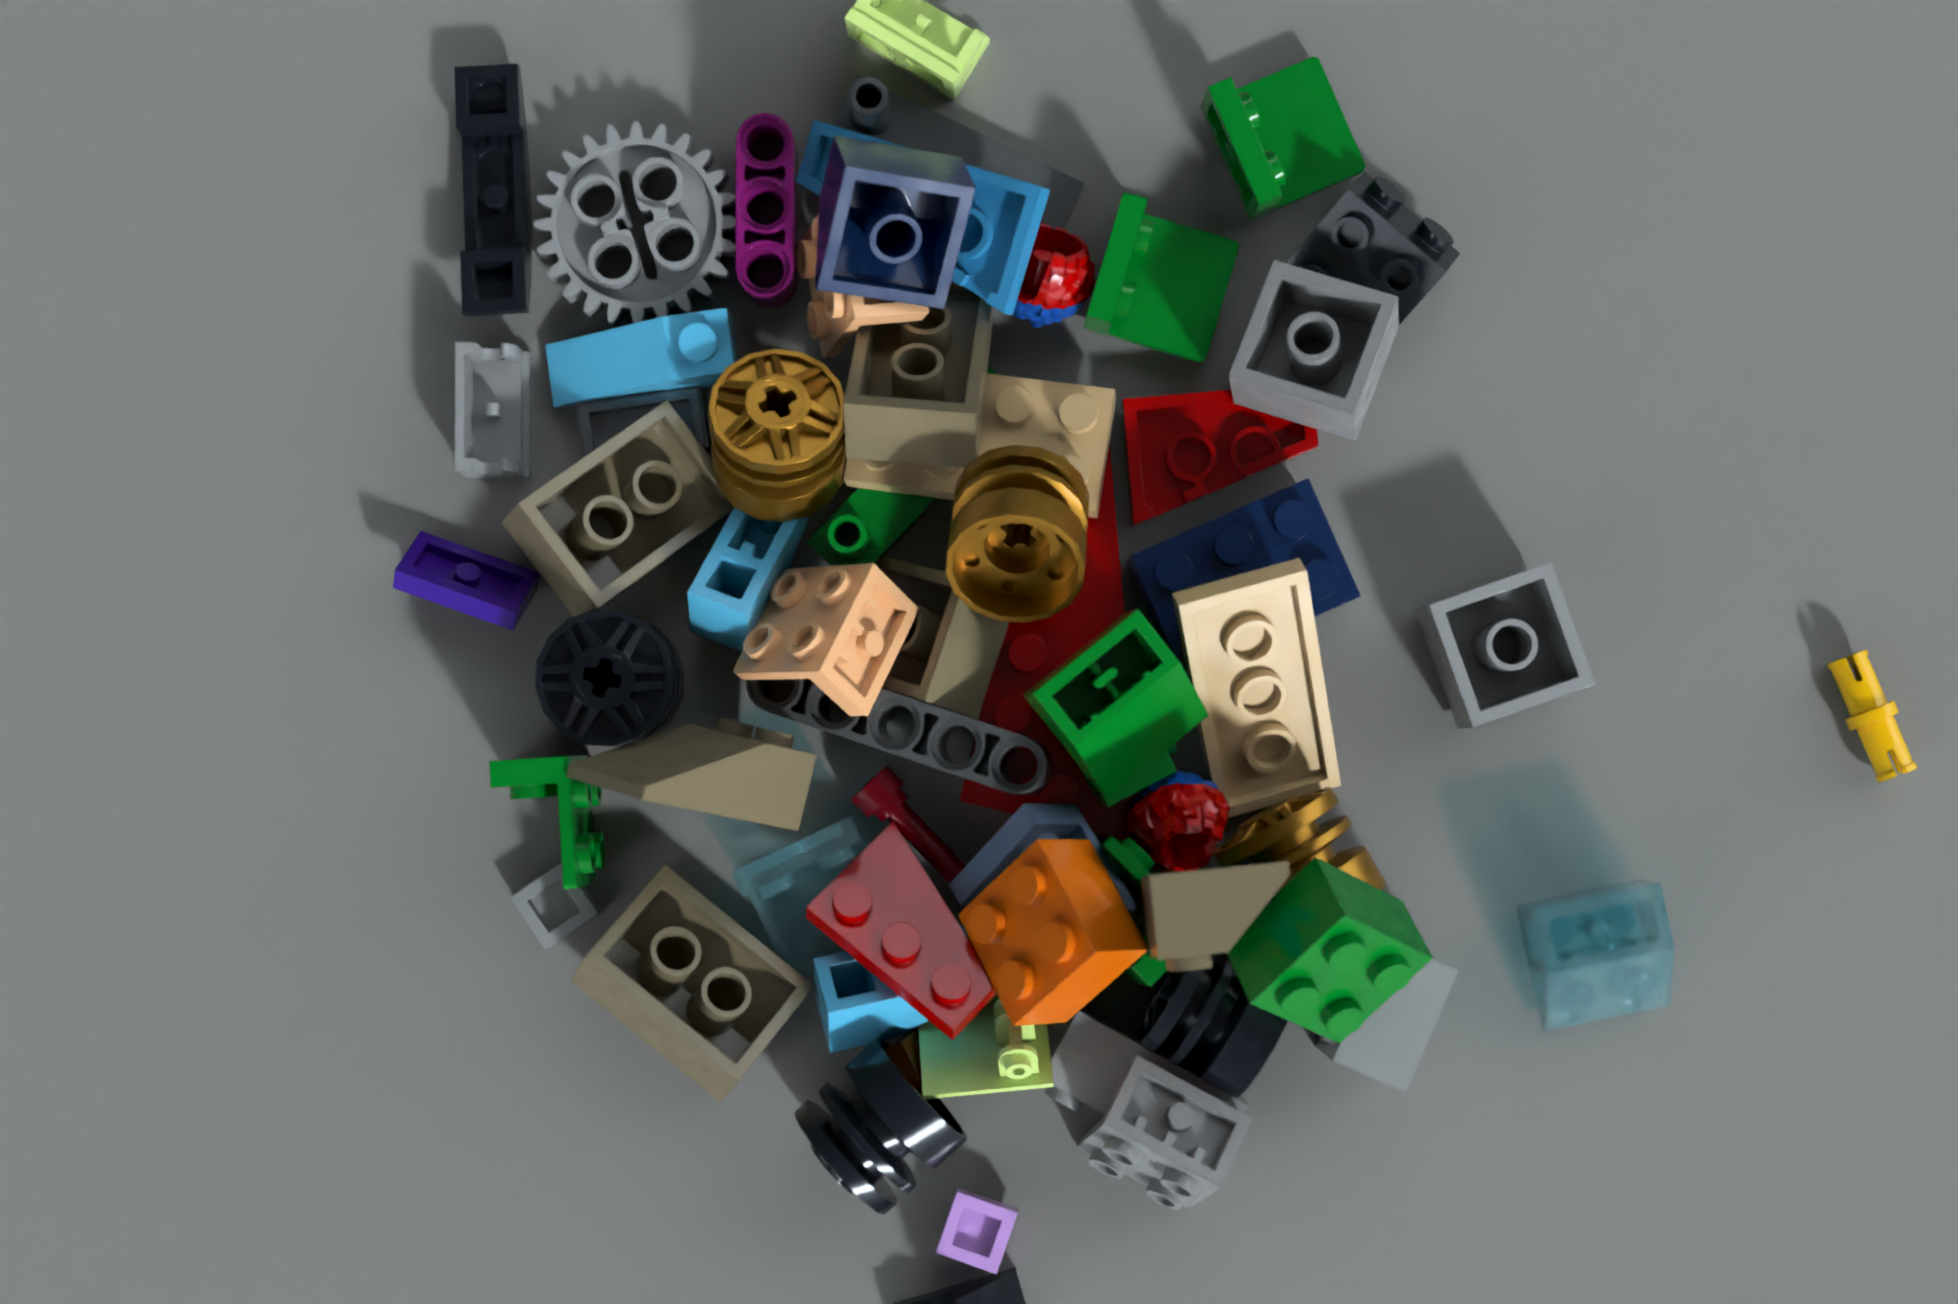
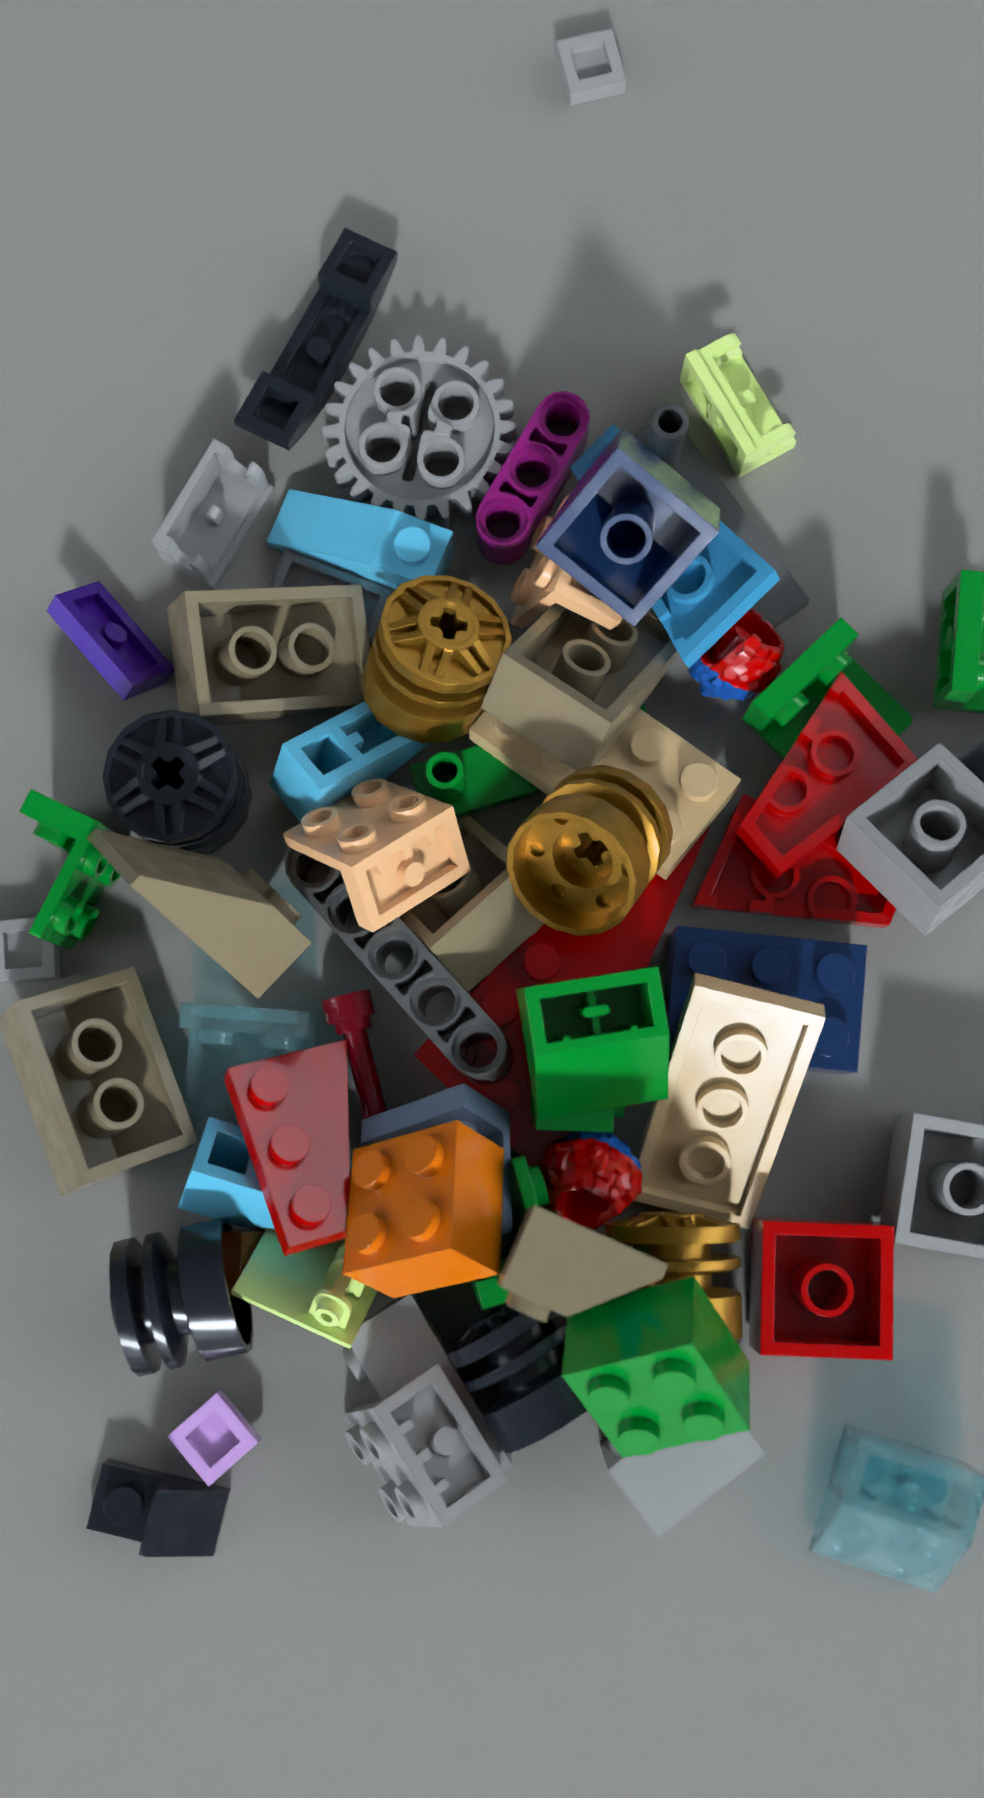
camera: 35 degrees right, 5 degrees down
none -> red wing [736,671,918,879]
none -> red brick [749,1217,894,1361]

